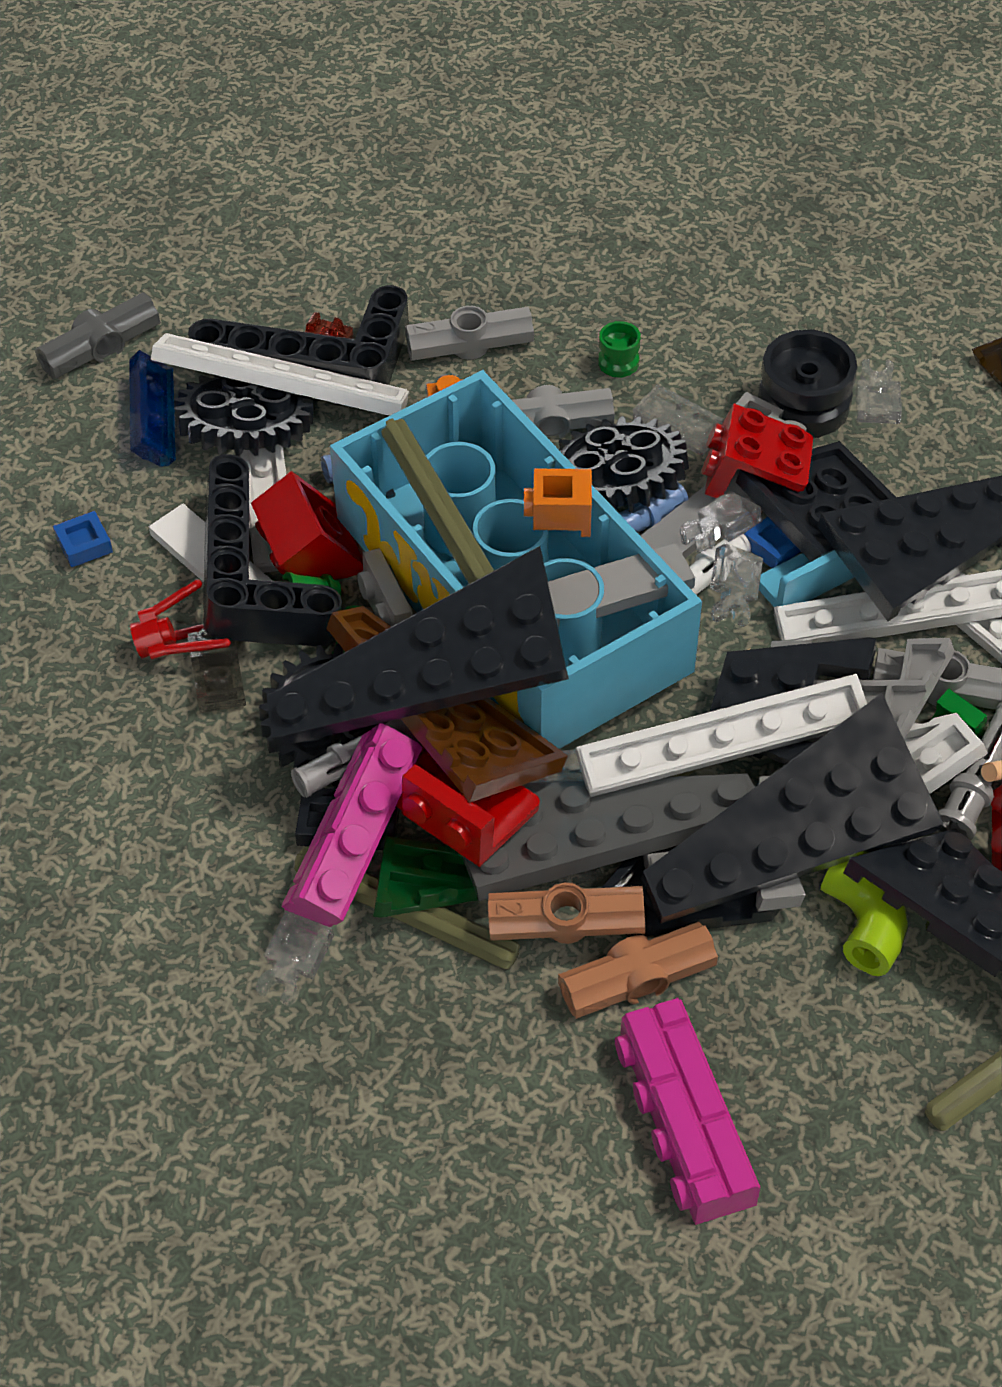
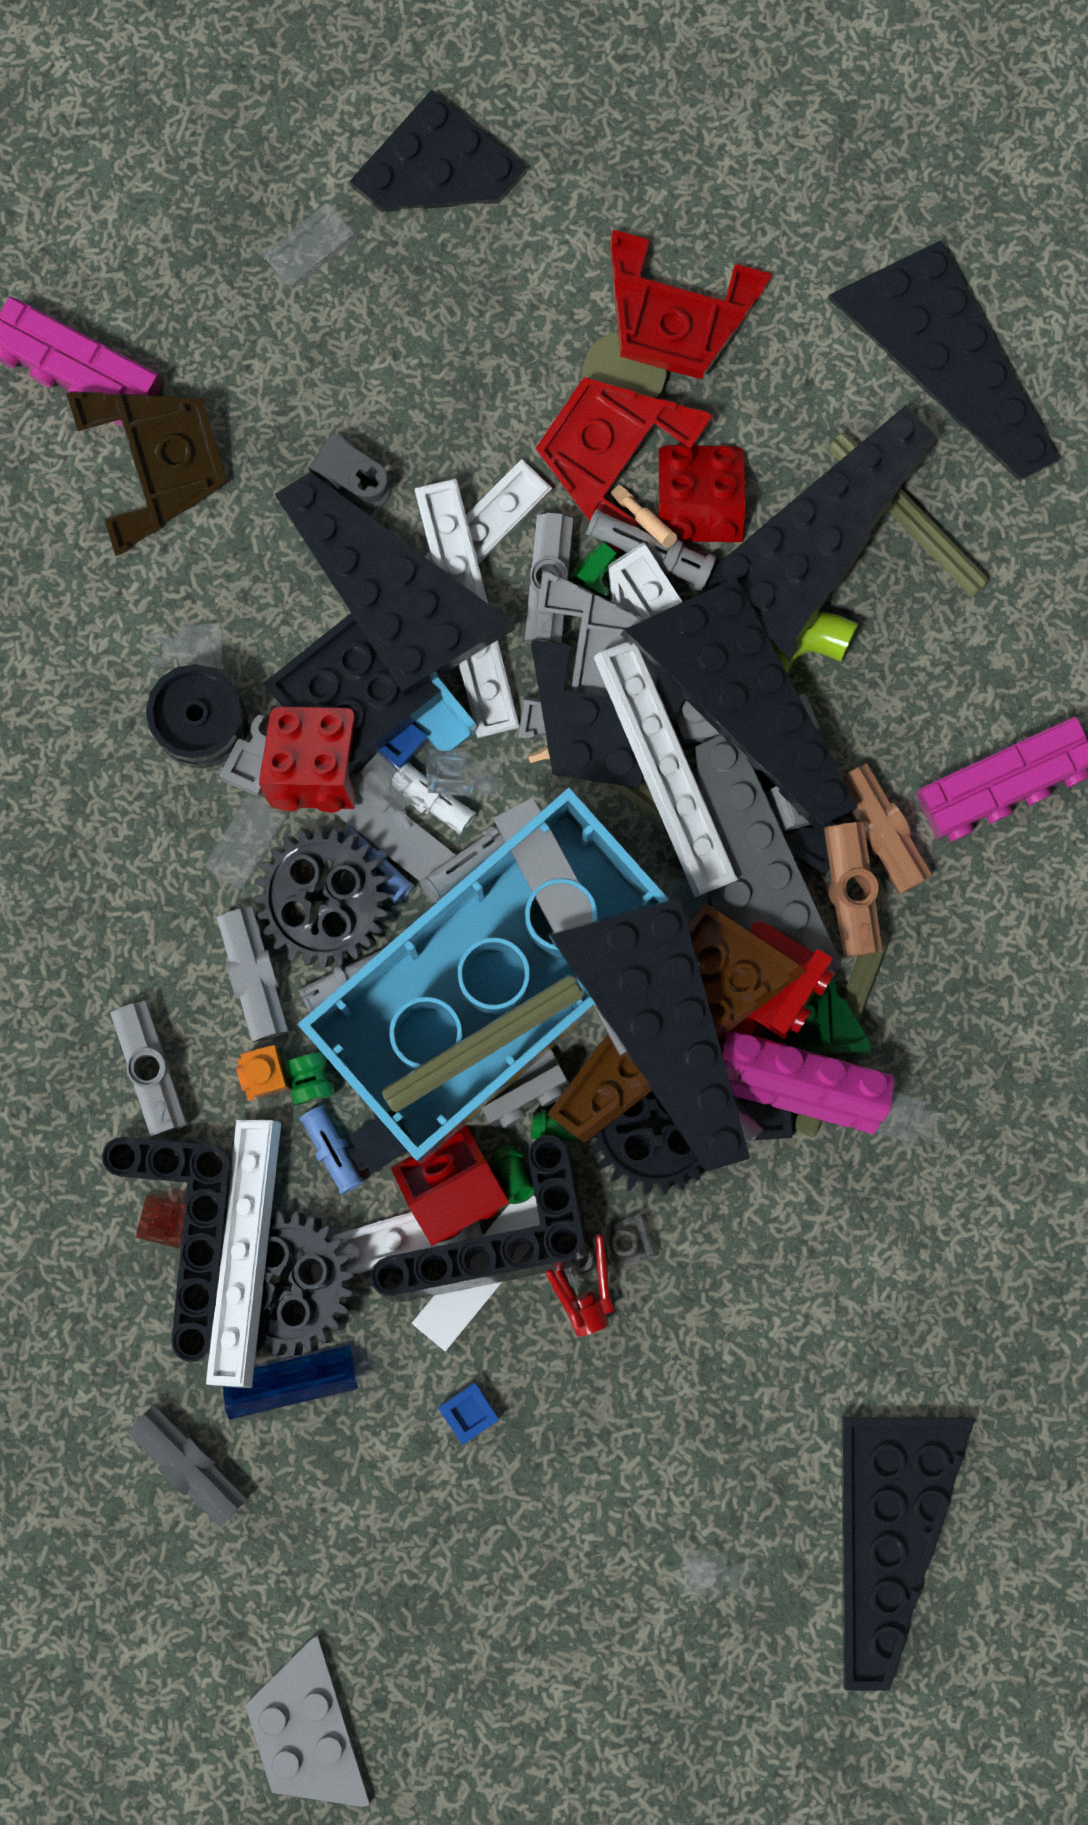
camera: 95 degrees left, 30 degrees up
orange brick [524,468,592,537] -> none
green wheel [598,321,641,378] -> none

